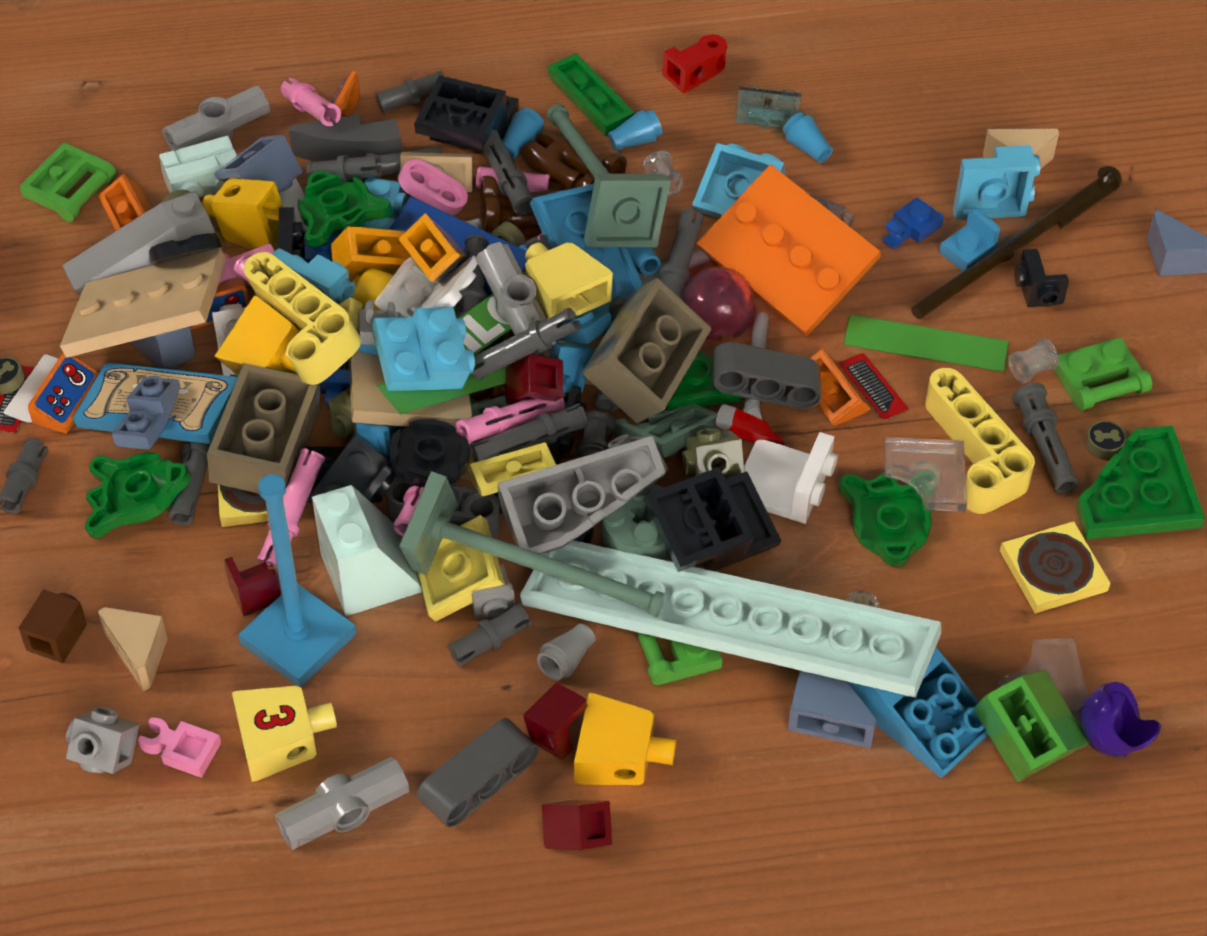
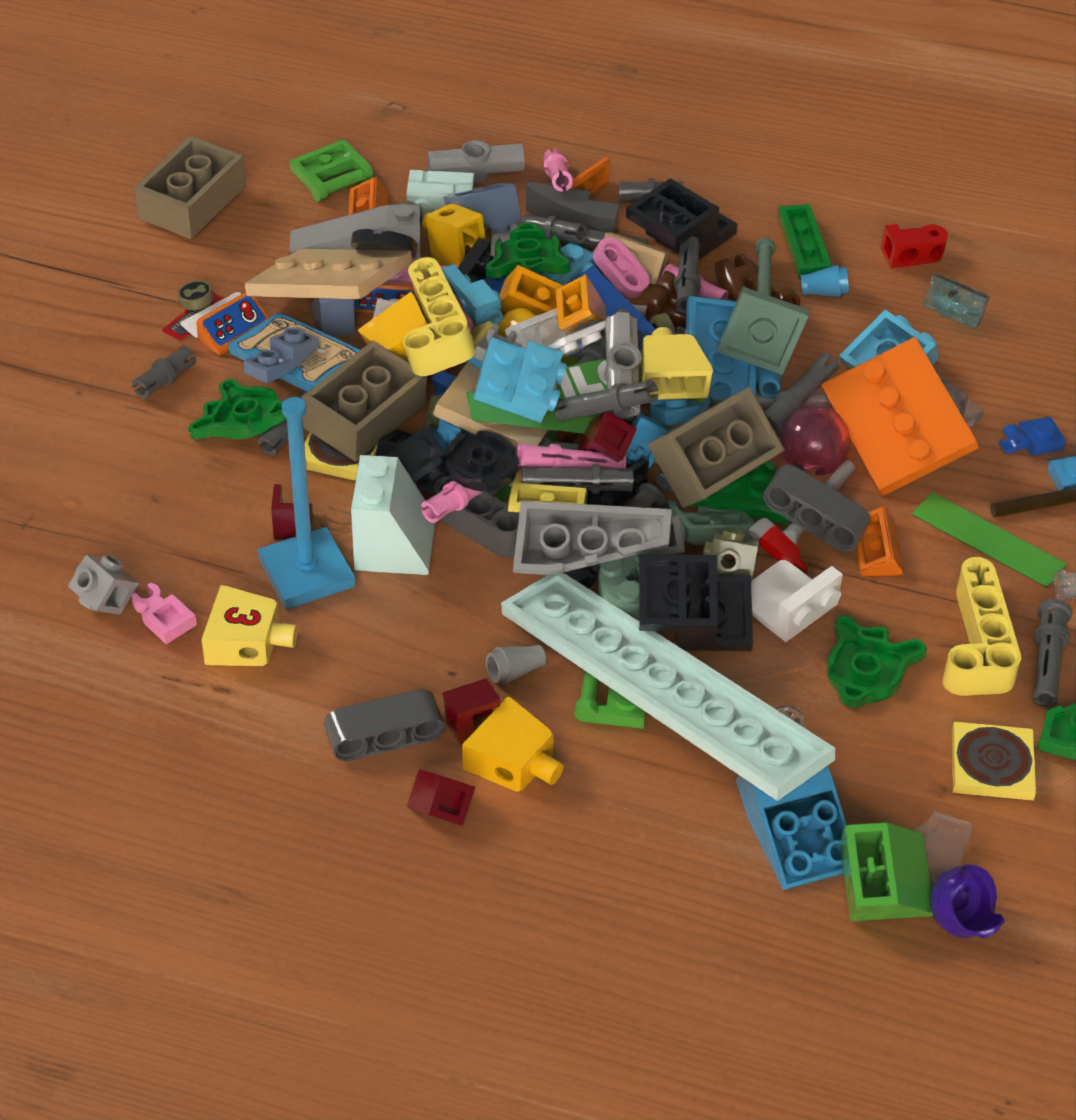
camera: 25 degrees right, 5 degrees down
reddish brown brick [19,589,87,663] -> none
tan slope [98,607,168,692] -> none
bright pink pin [257,448,325,569] -> none
light grey piece [274,757,409,850] -> none
sand green tile [399,471,665,617] -> none
light yellow tile [418,515,505,622] -> none
dark grey pin [447,603,531,668] -> none
light grey bracket [471,565,515,621] -> none
dark azure cone [502,108,545,160] -> none
clear bush [643,150,684,198] -> none
dark azure cone [783,112,833,163] -> none
sand blue slope [788,670,876,749] -> none
sticker [839,353,908,420] -> none
clear tile [884,437,967,512] -> none

